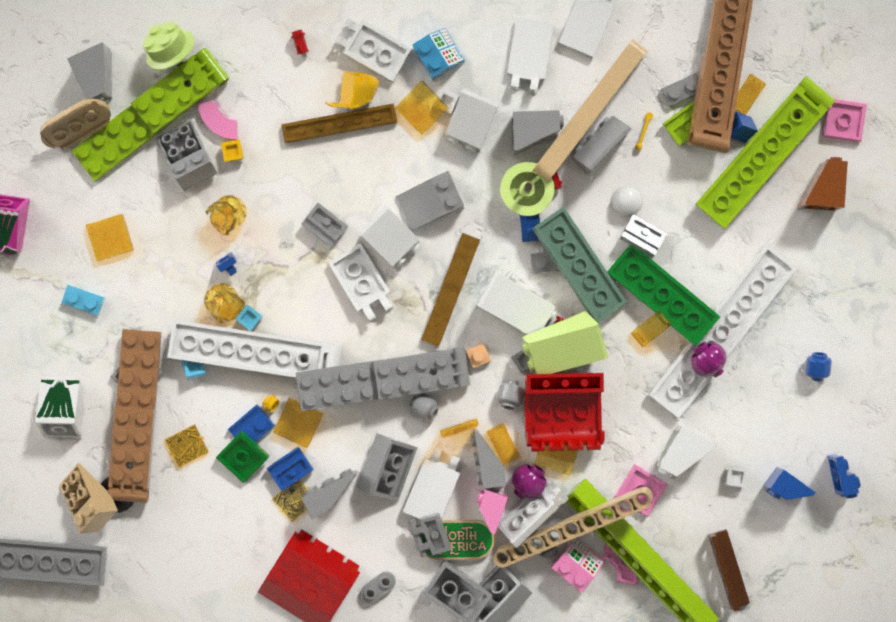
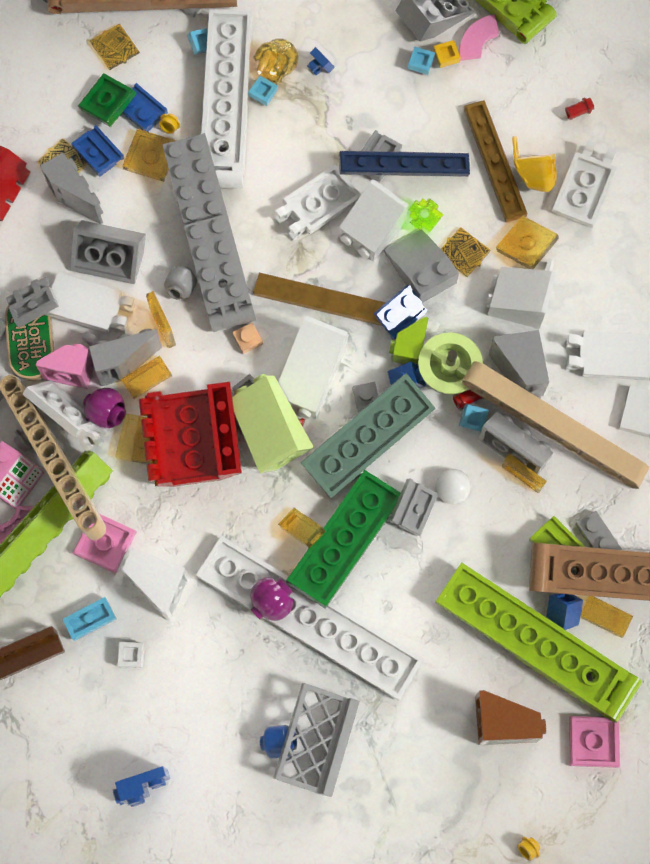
camera: 80 degrees right, 15 degrees down
clear yellow hair [205,195,247,236] -> none
dark azure slope [412,28,465,80] -> none
light grey head [497,380,524,410] -> none
yellow hinge [635,112,653,150] -> none
blue slope [763,467,816,500] -> none
none -> medium azure plate [62,597,117,641]
none -> light grey tile [82,331,102,346]
none -> light grey fence [273,683,360,797]
none -> dark blue tile [339,151,470,177]
none -> plate [373,285,428,339]
none -> lime slope [389,317,429,364]
none -> medium azure plate [408,47,435,75]
none -> clear neon green brick [408,198,444,234]
none -> clear yellow piece [441,227,491,277]
none -> medium azure plate [459,403,489,432]
none -> clear yellow tile [502,454,547,493]

